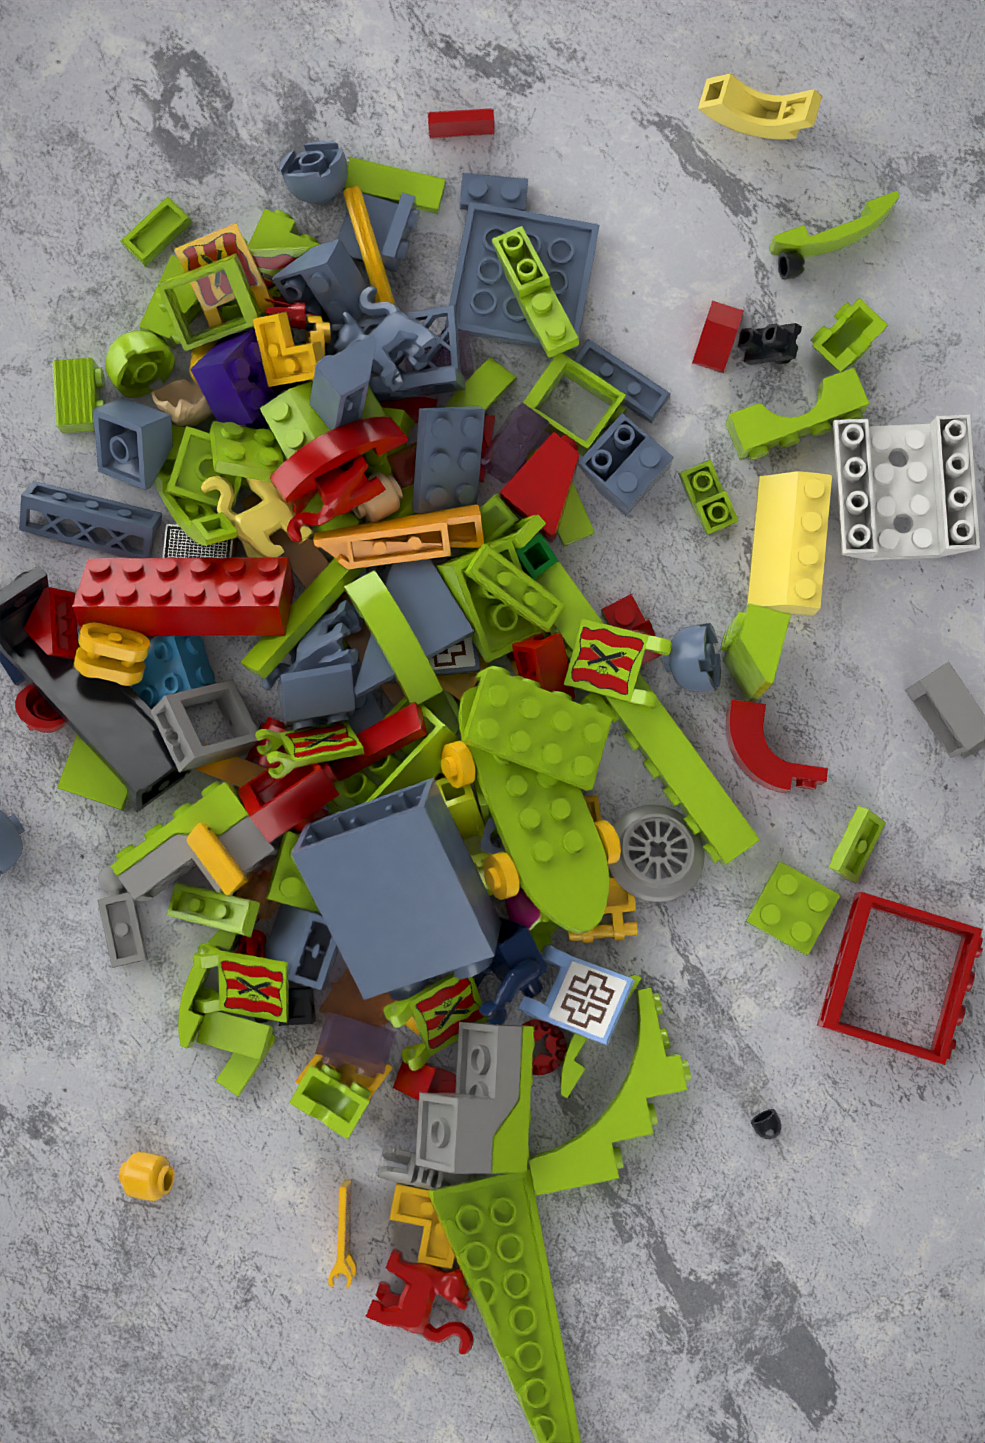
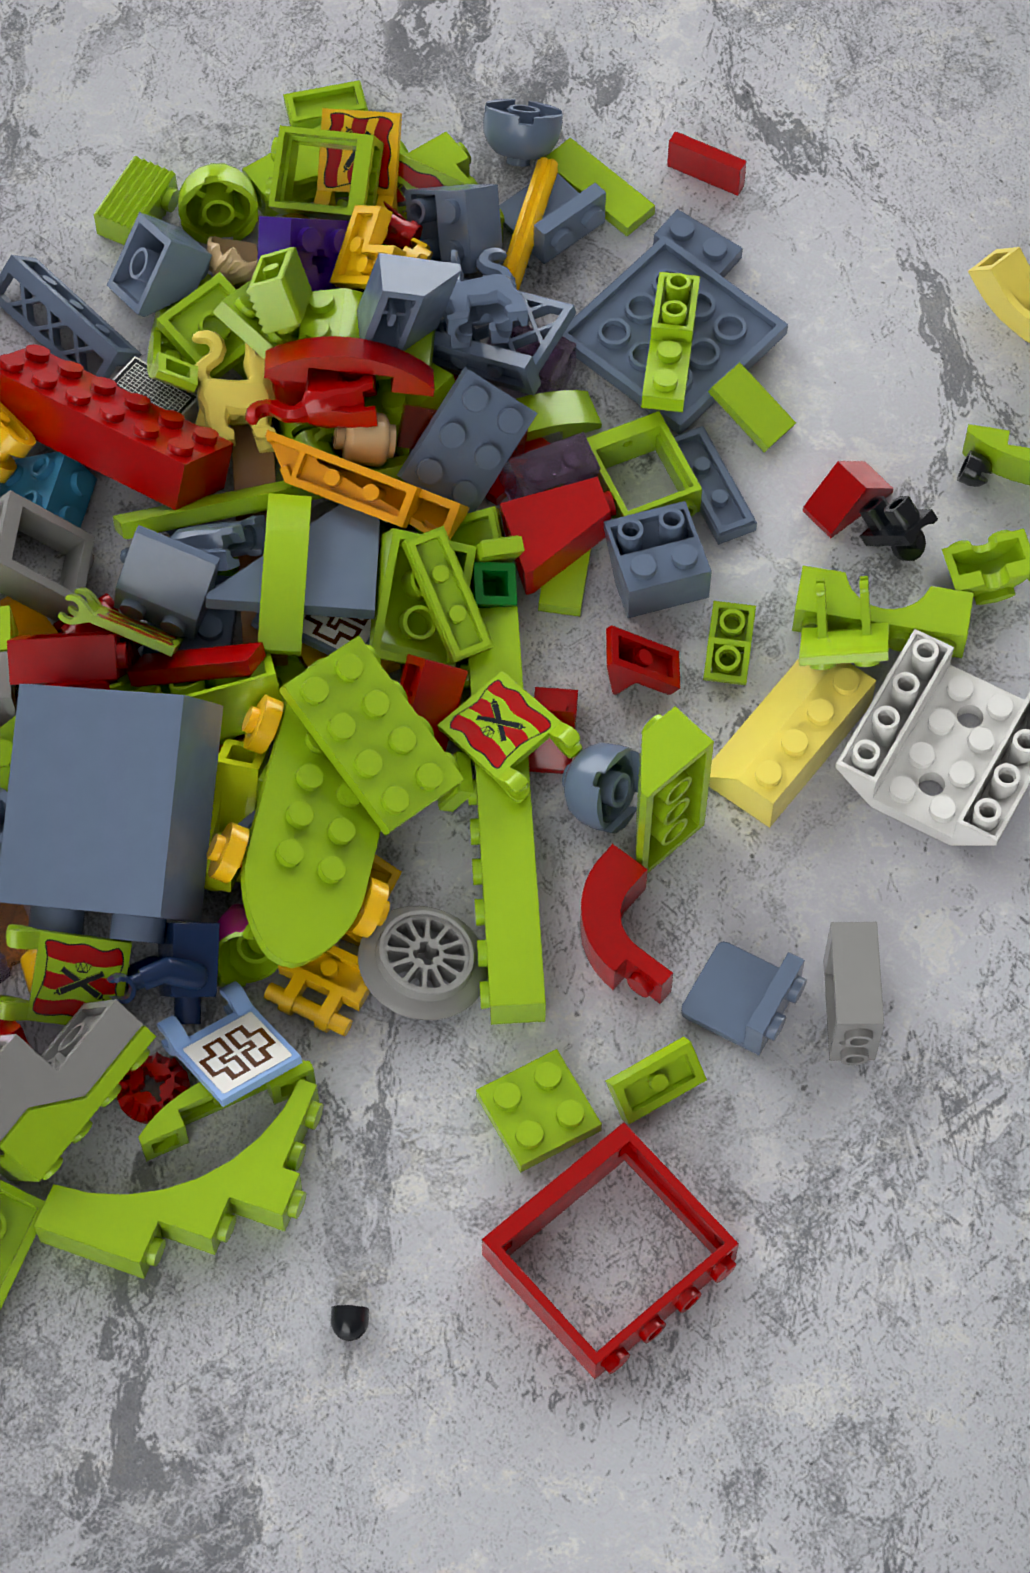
camera: 30 degrees right, 20 degrees down
none -> lime brick [246,247,313,334]
none -> red slope [606,625,680,695]
none -> sand blue bracket [681,941,807,1055]
none -> lime tile [708,362,796,453]
none -> lime plate [799,576,889,670]

